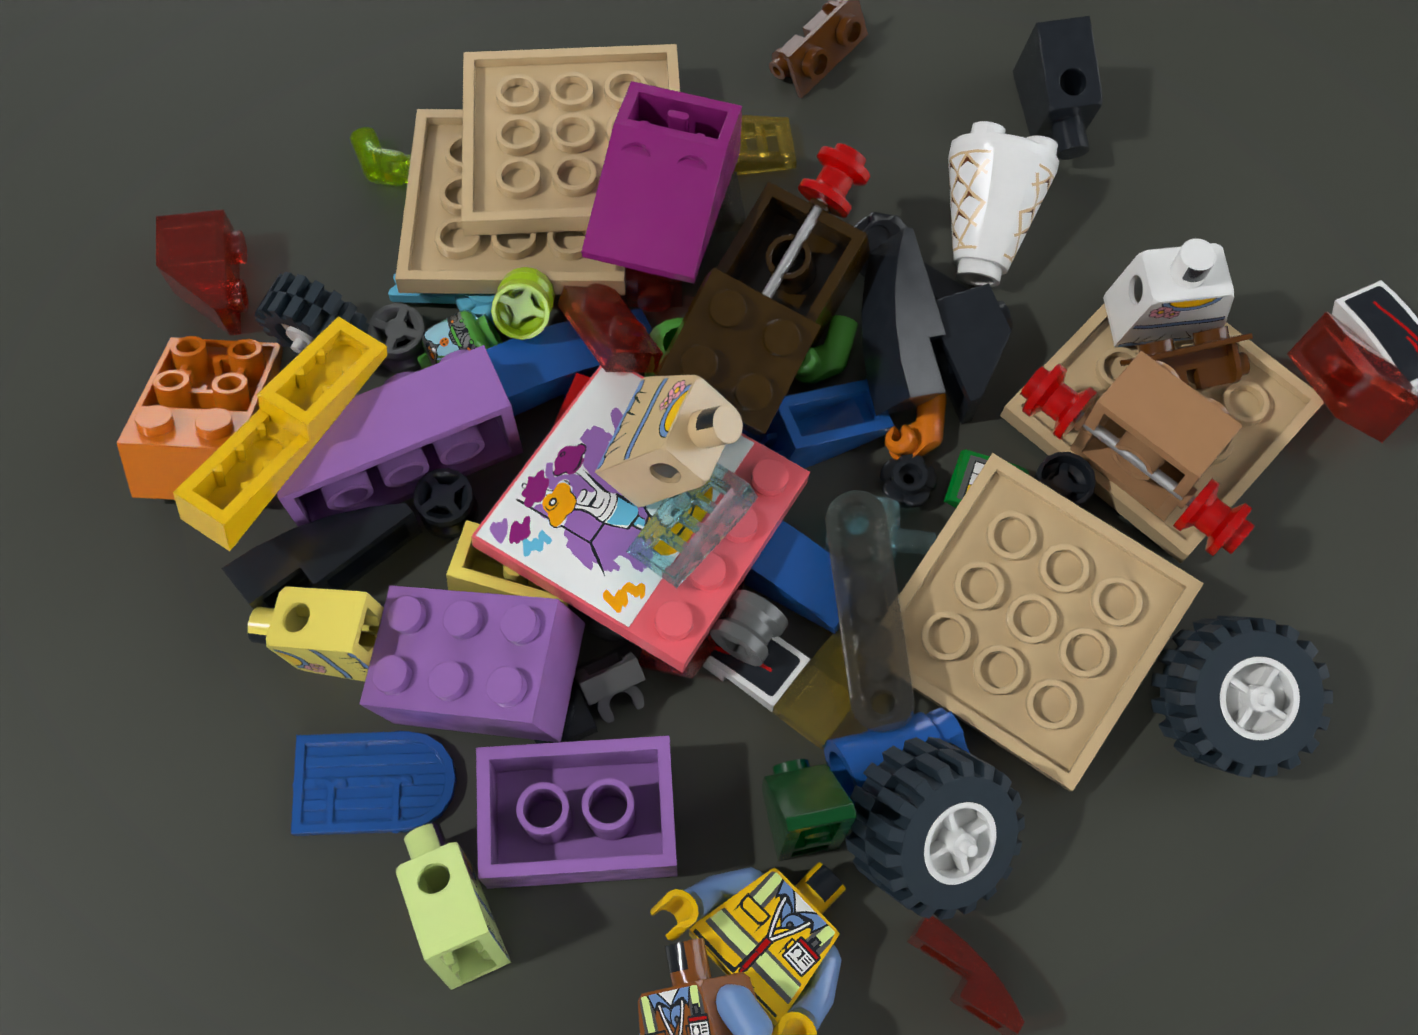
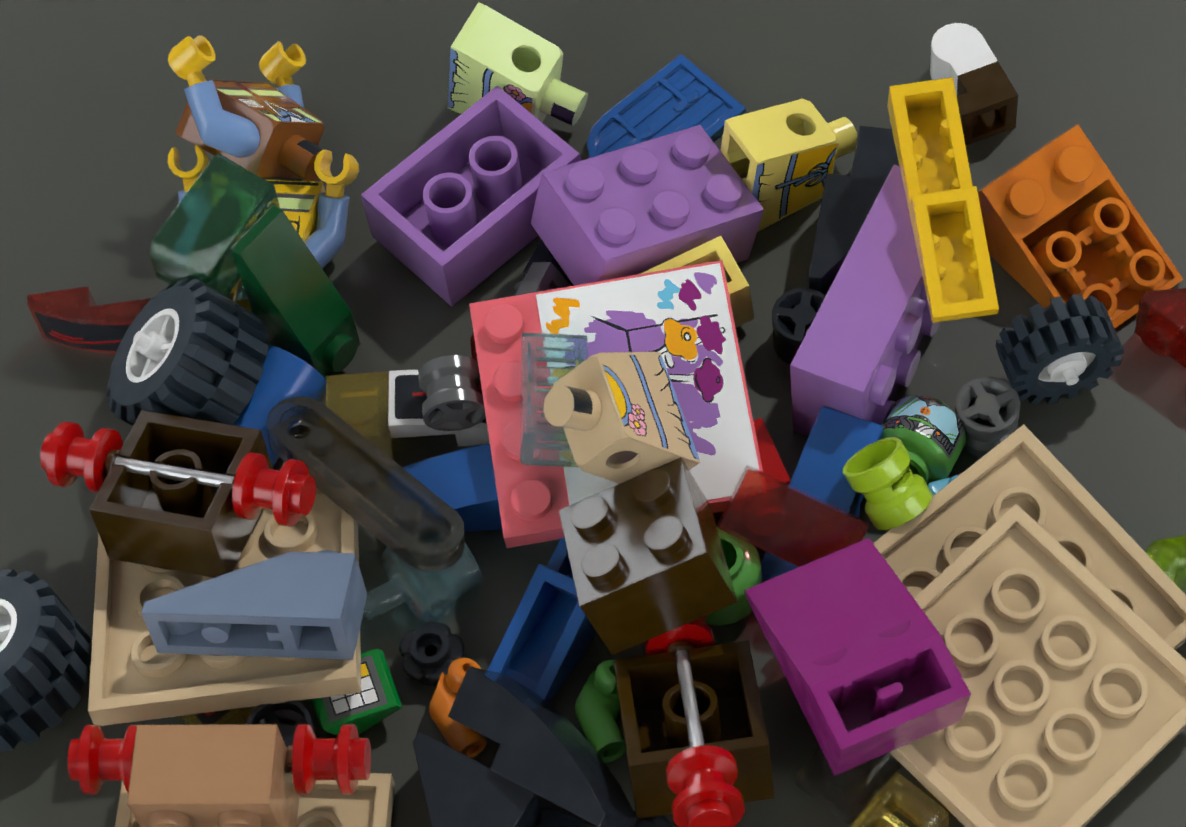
camera: 150 degrees right, 10 degrees down
none -> dark brown brick [40,410,316,578]
none -> sand blue slope [142,550,367,660]
none -> clear green piece [149,152,280,297]
none -> leg [930,23,1018,146]

